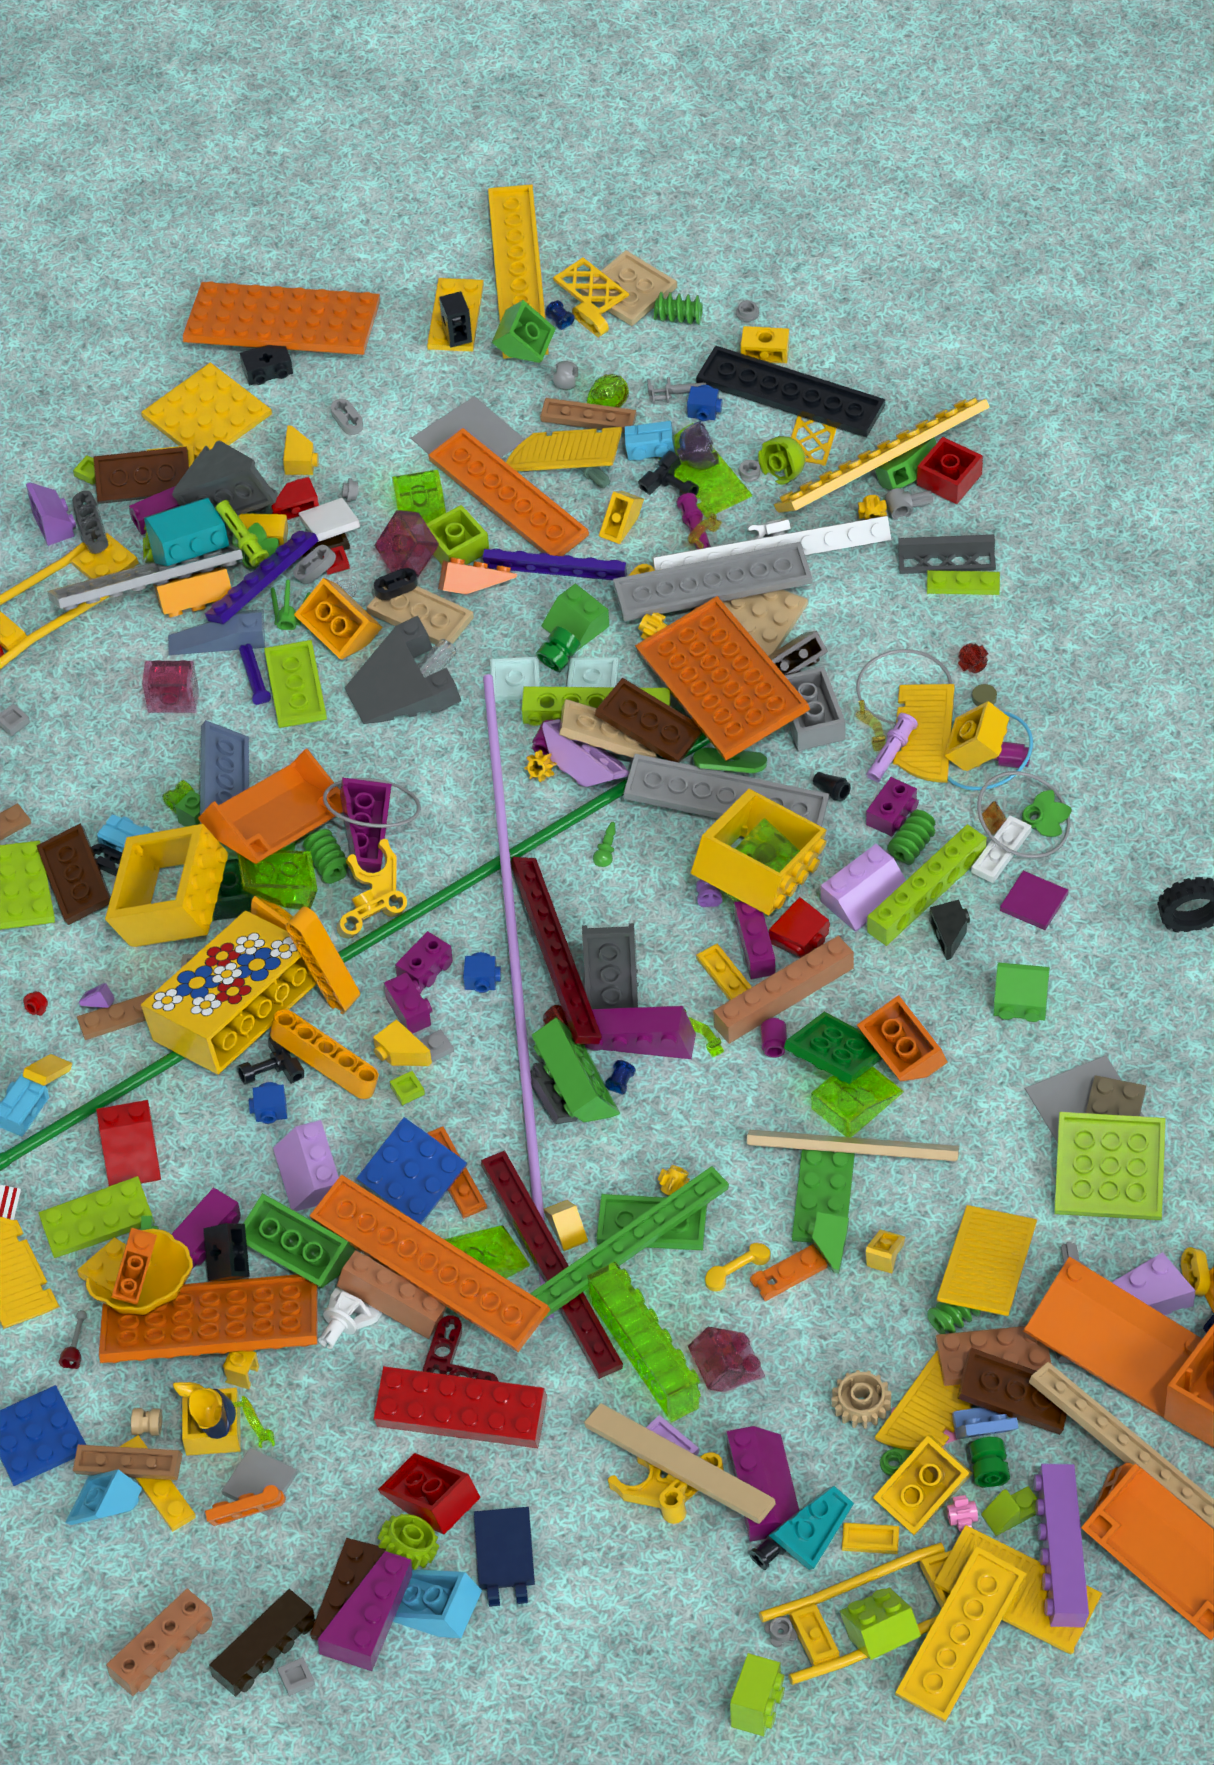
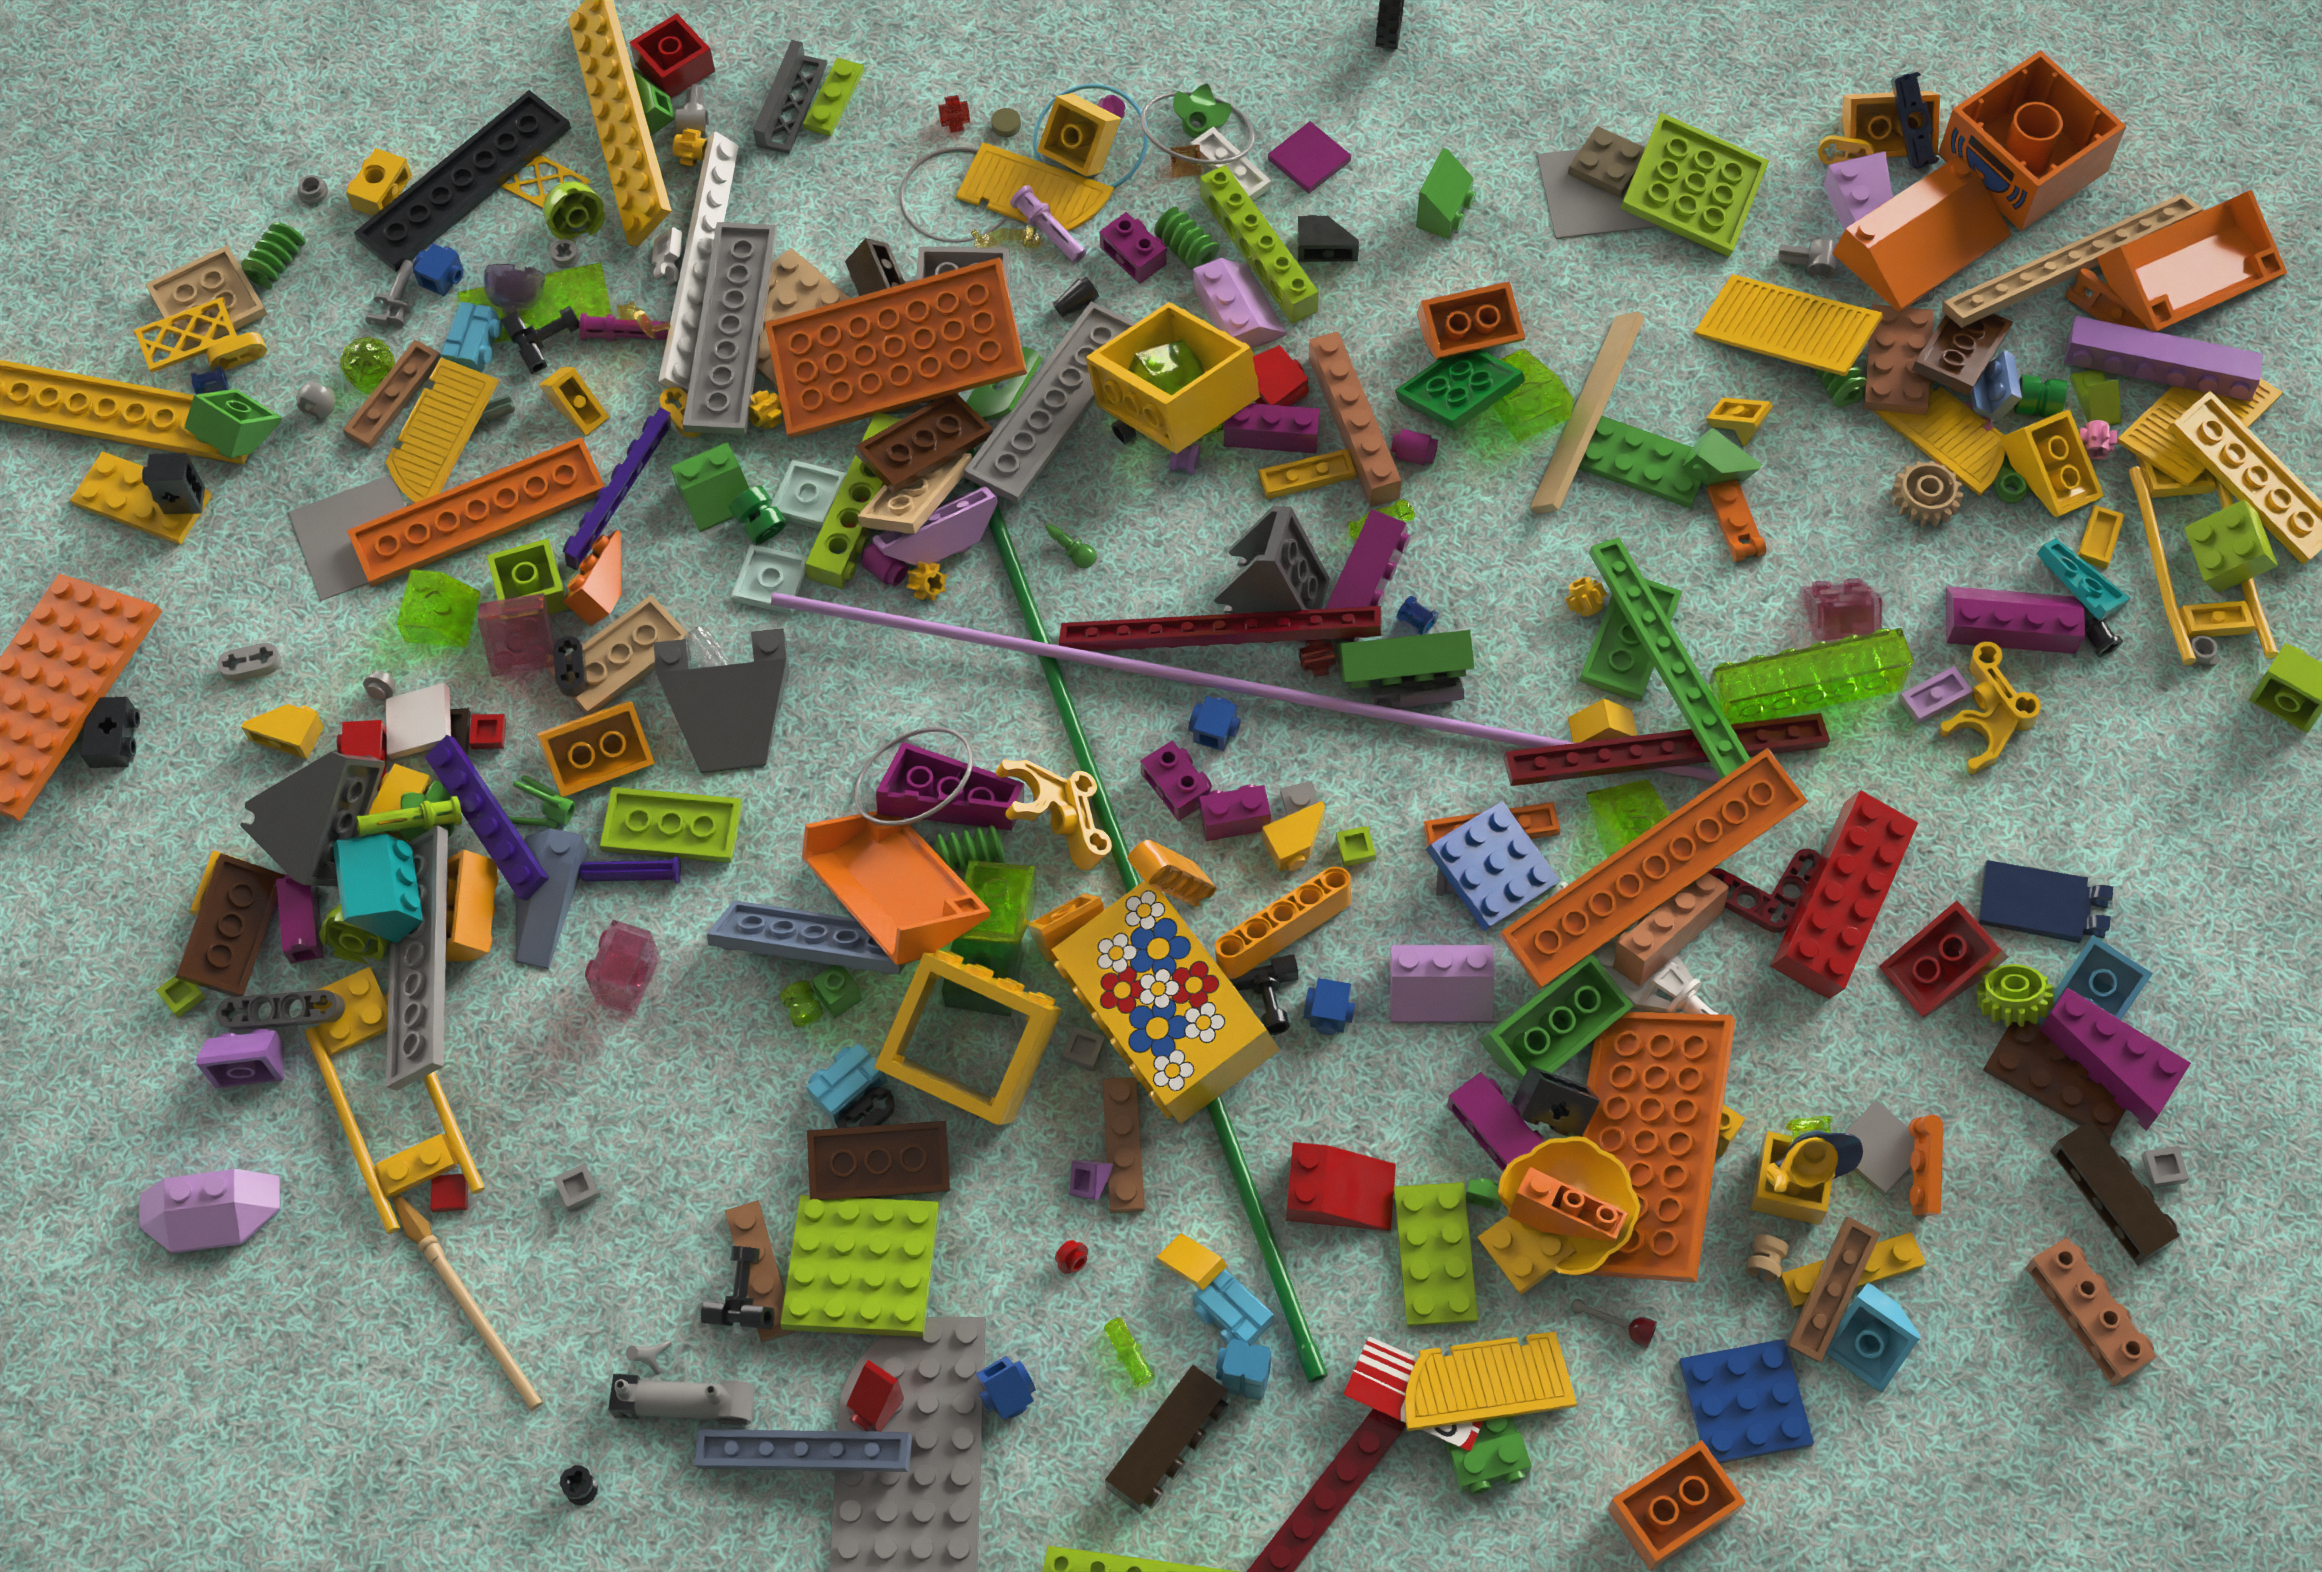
camera: 75 degrees left, 10 degrees up
yellow plate [141,362,272,459] -> none
light grey beam [293,545,336,584] -> none
tan tile [584,1403,776,1524] -> none
yellow bar [705,1243,771,1292] -> none

